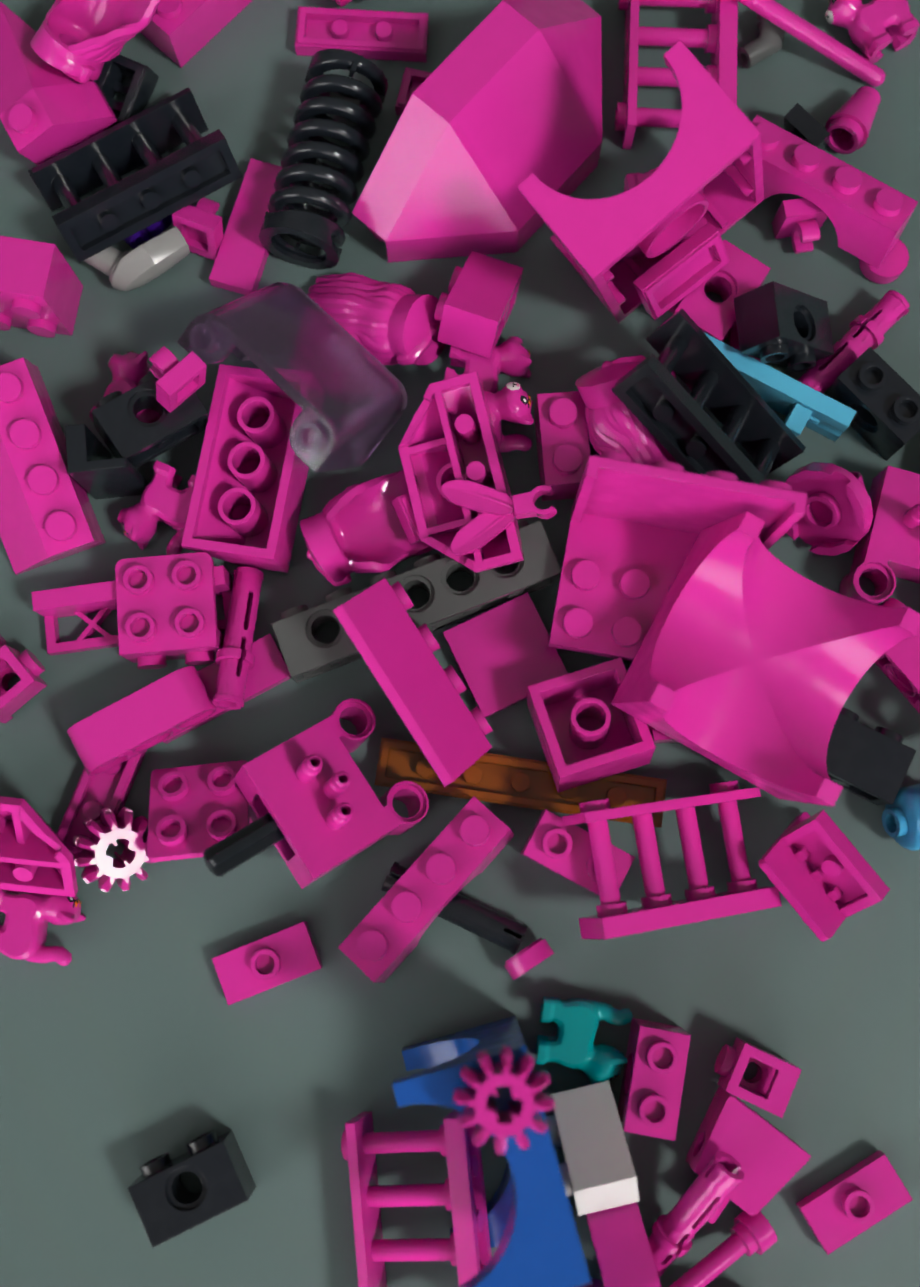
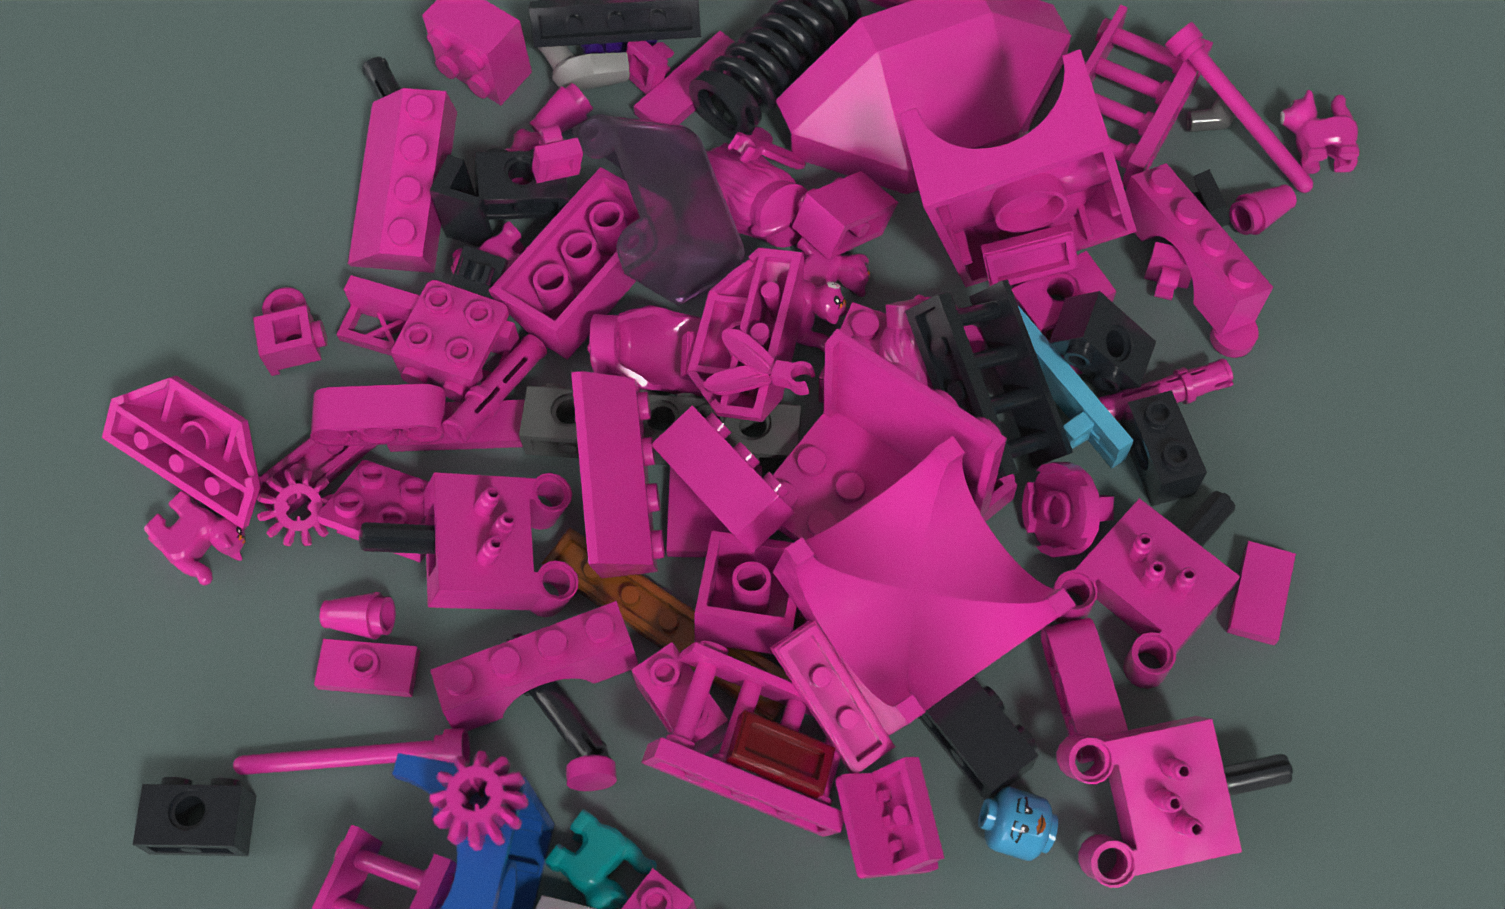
camera: 30 degrees right, 15 degrees down
none -> dark pink piece [233,728,470,775]
none -> dark pink cone [319,592,396,640]
none -> black tile [450,245,509,300]
none -> dark pink cone [529,83,593,134]
none -> dark pink brick [651,405,795,553]
none -> dark red tile [725,710,836,798]
none -> dark pink piece [727,127,806,169]
none -> dark pink tile [770,620,895,774]

